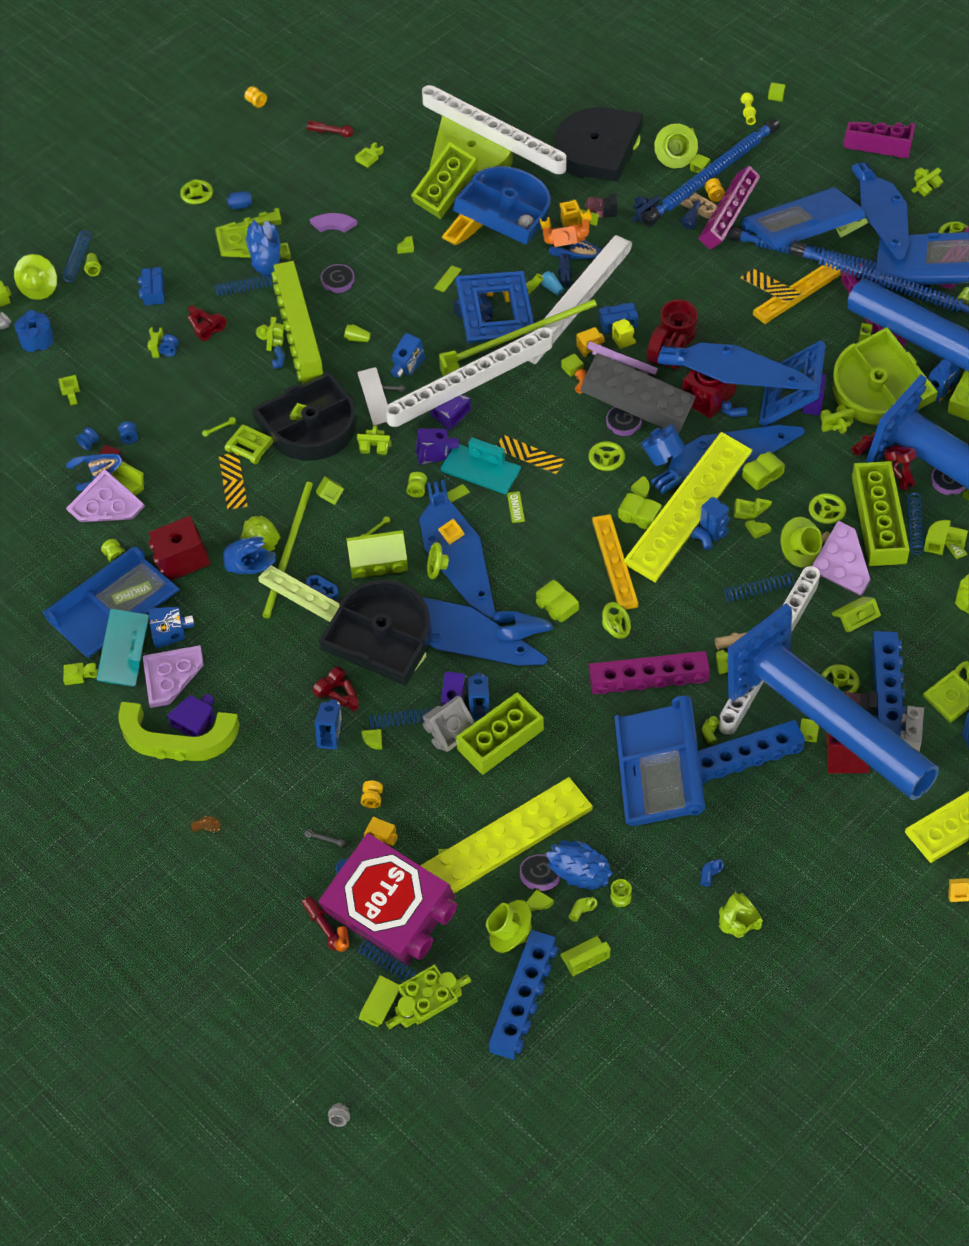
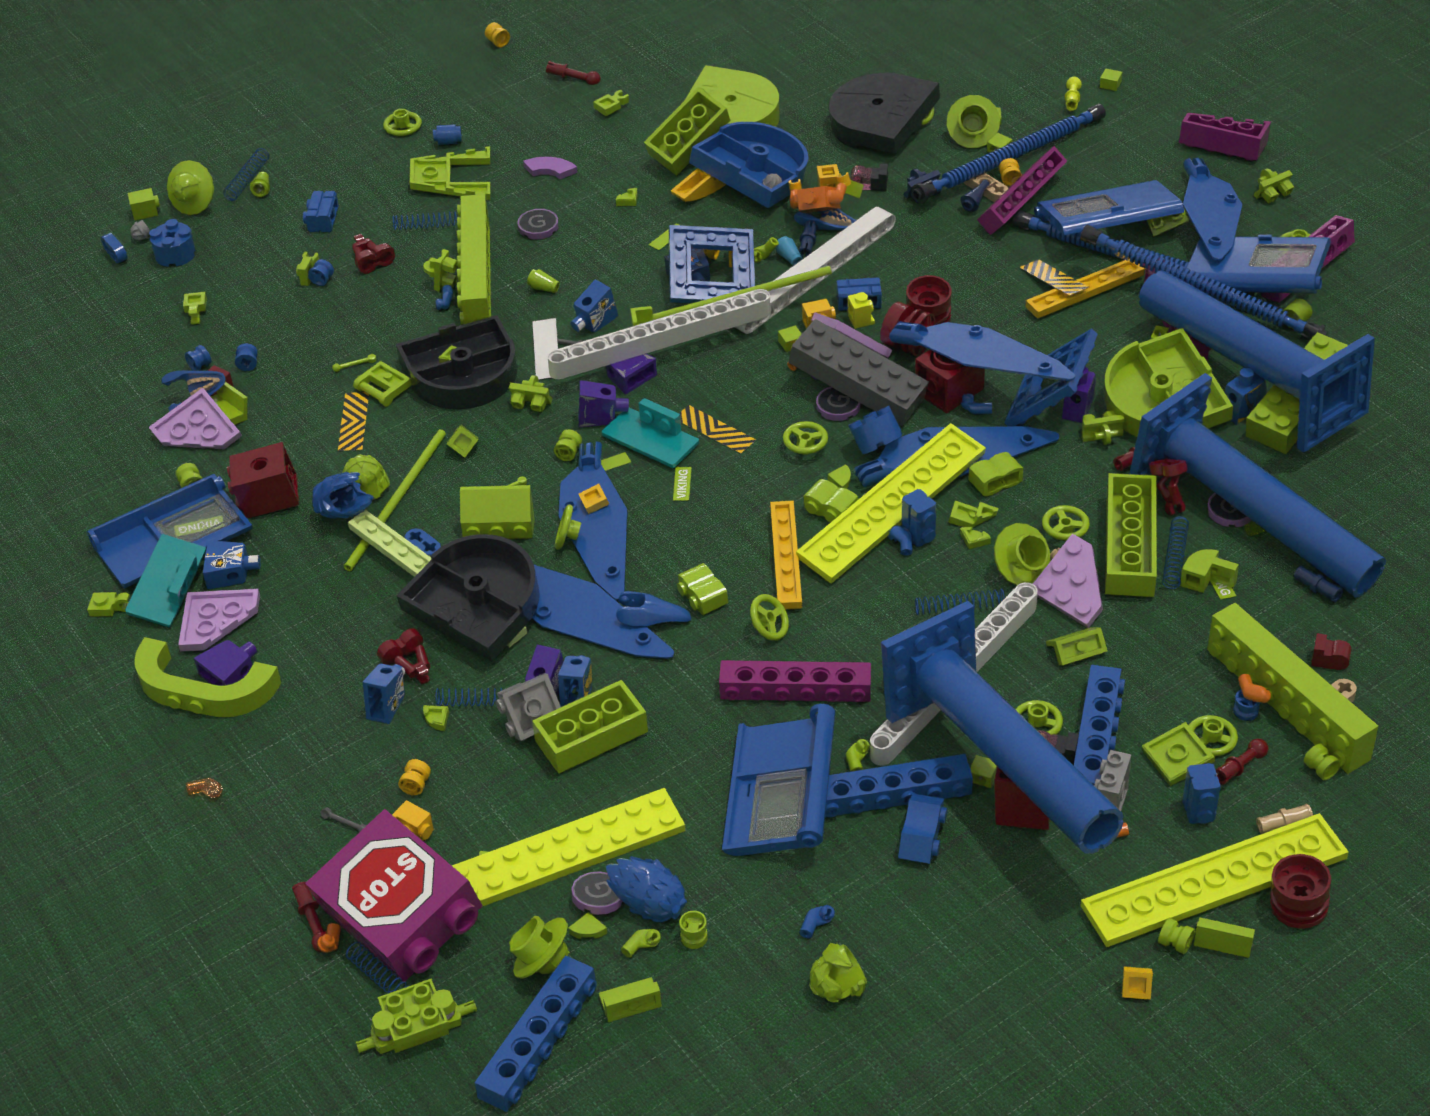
camera: 10 degrees right, 10 degrees down
blue head [246,220,280,277] -> none
lime hinge [359,975,399,1027] -> none
white beam [422,85,566,174] -> none
none -> blue brick [898,793,948,864]

